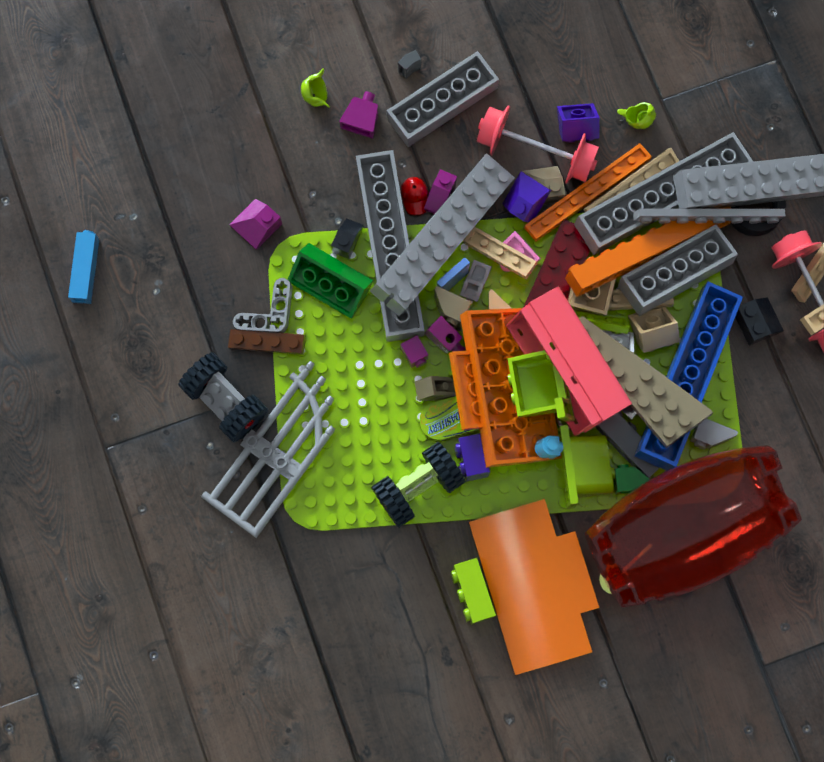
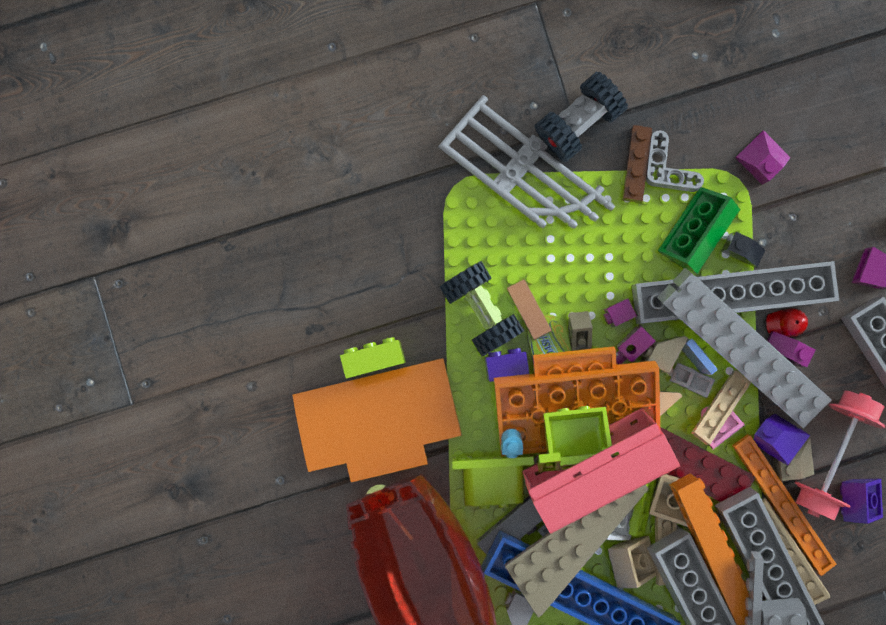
camera: 90 degrees right, 10 degrees up
green slope [613,464,657,494] -> none
lime hair [617,102,656,129] -> none
none -> nougat tile [507,280,552,340]

